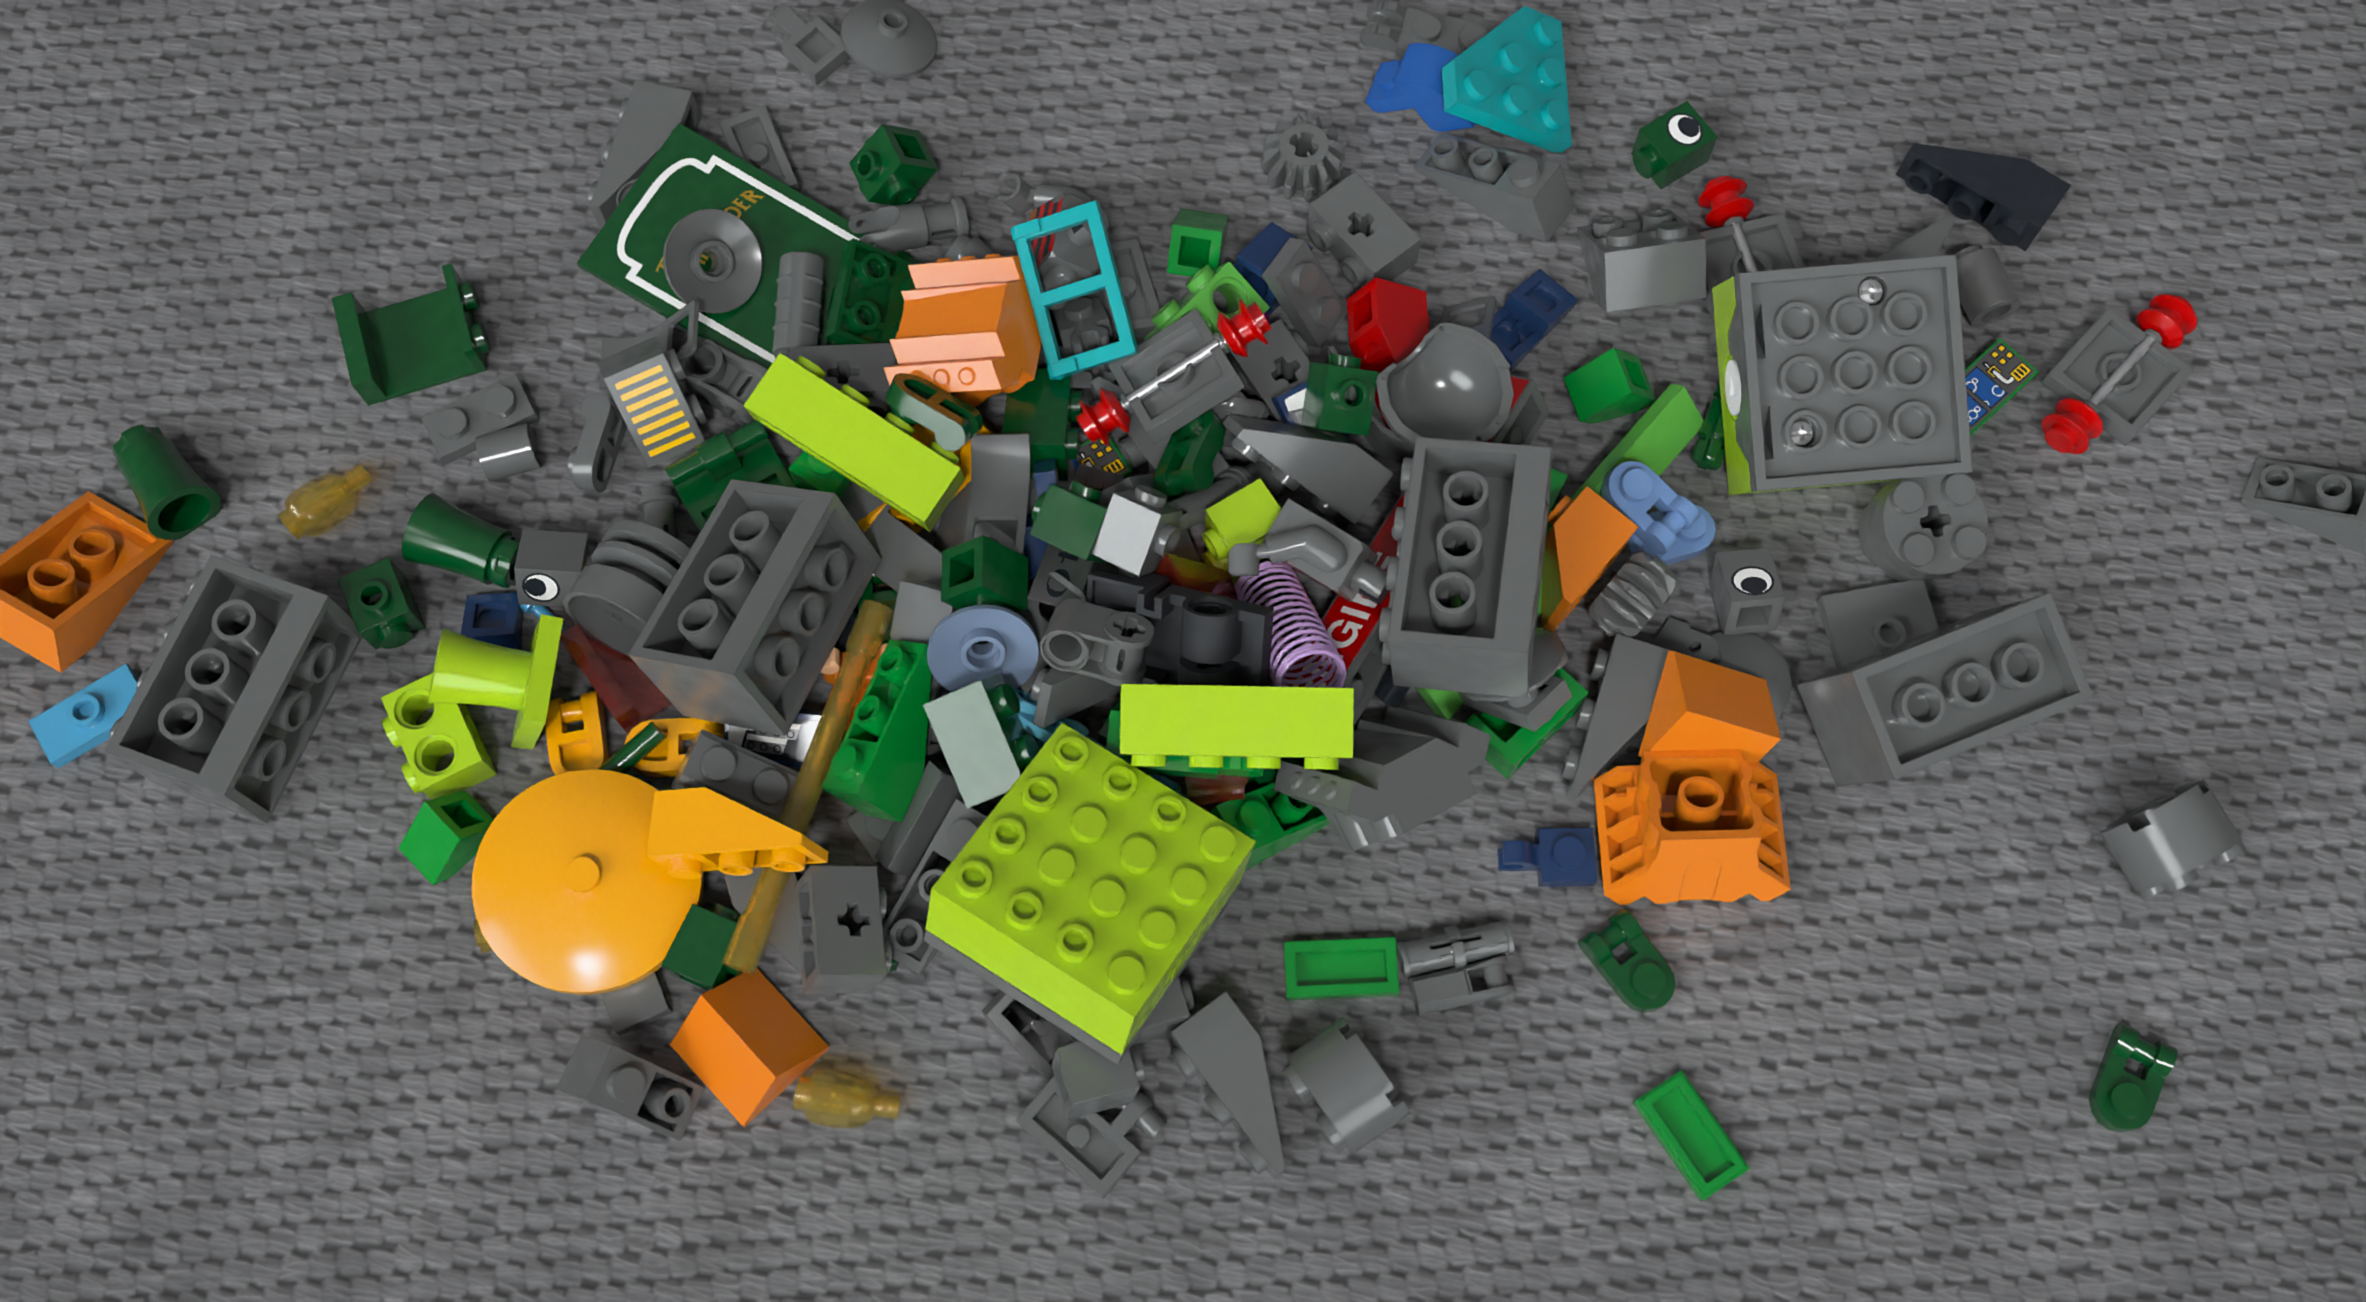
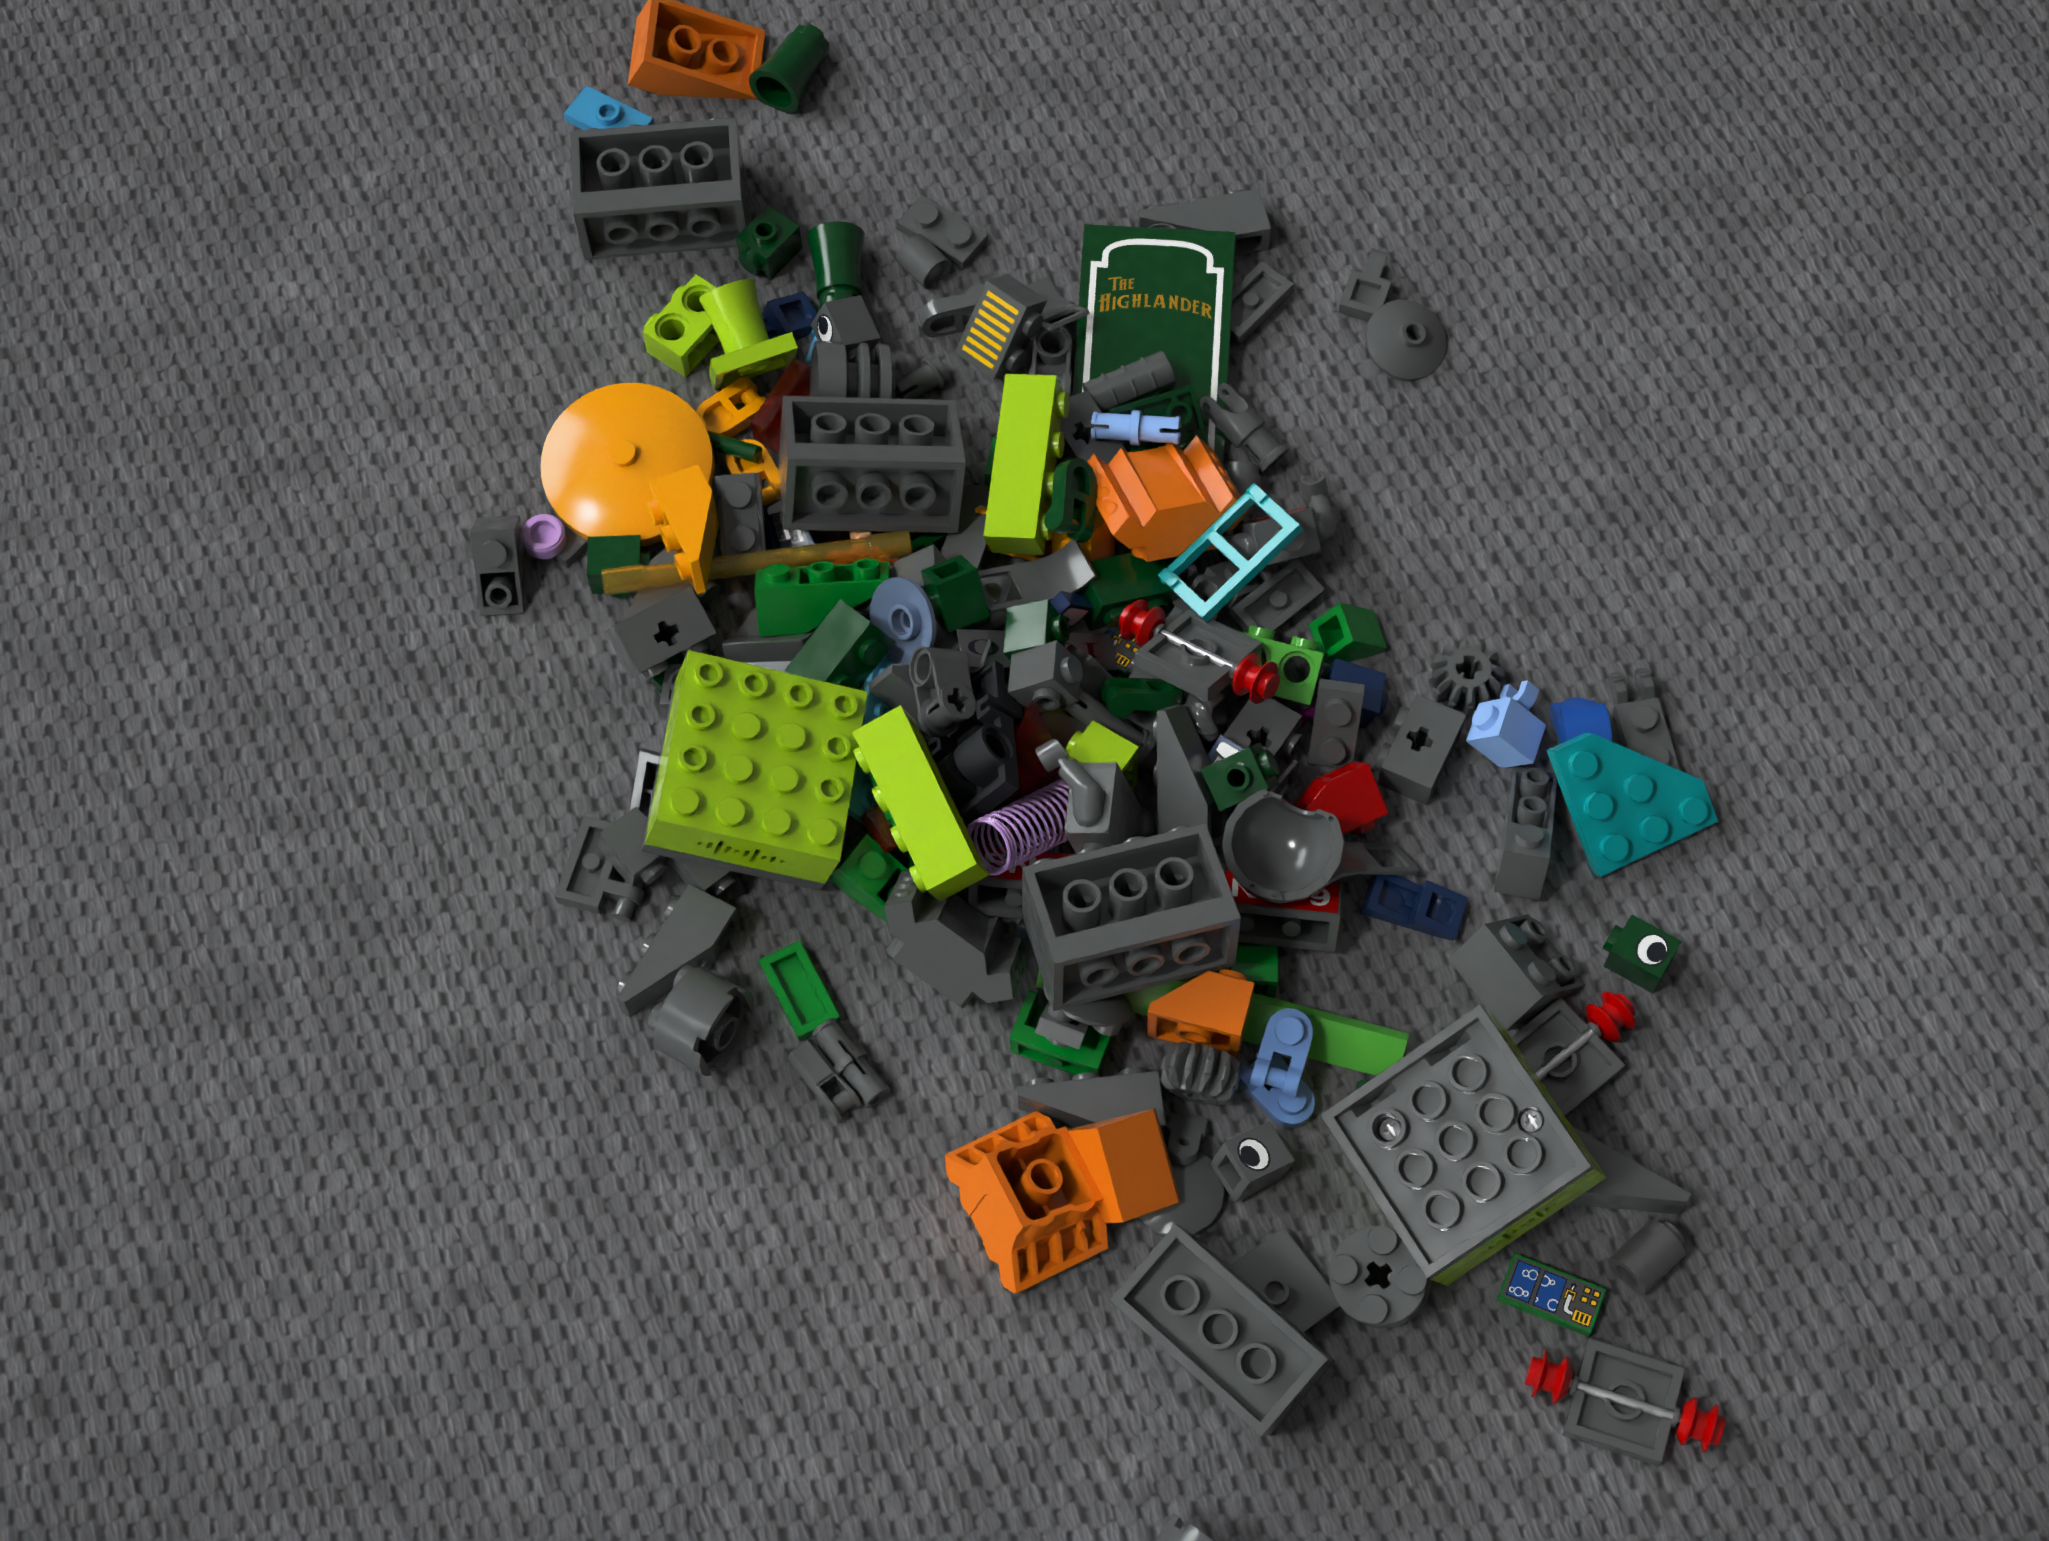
camera: 65 degrees right, 5 degrees down
clear yellow plant [277,464,373,540] -> none
dark green panel [332,263,491,406] -> none
green brick [398,790,493,886] -> none
dark grey dish [663,209,762,313] -> none
dark green plate [664,420,796,532] -> none
orange slope [670,967,830,1127] -> none
clear yellow plant [793,1068,901,1128] -> none
dark green brick [849,124,938,206] -> none
dark blue plate [1497,828,1597,887] -> none
green brick [1564,348,1656,424] -> none
dark green plate [1578,908,1676,1013] -> none
green tile [1633,1070,1751,1202] -> none
black slope [1896,143,2071,252] -> none
none -> lavender tile [521,514,567,559]
none -> light blue pin [1091,410,1181,446]
none -> light blue brick [1466,680,1546,768]

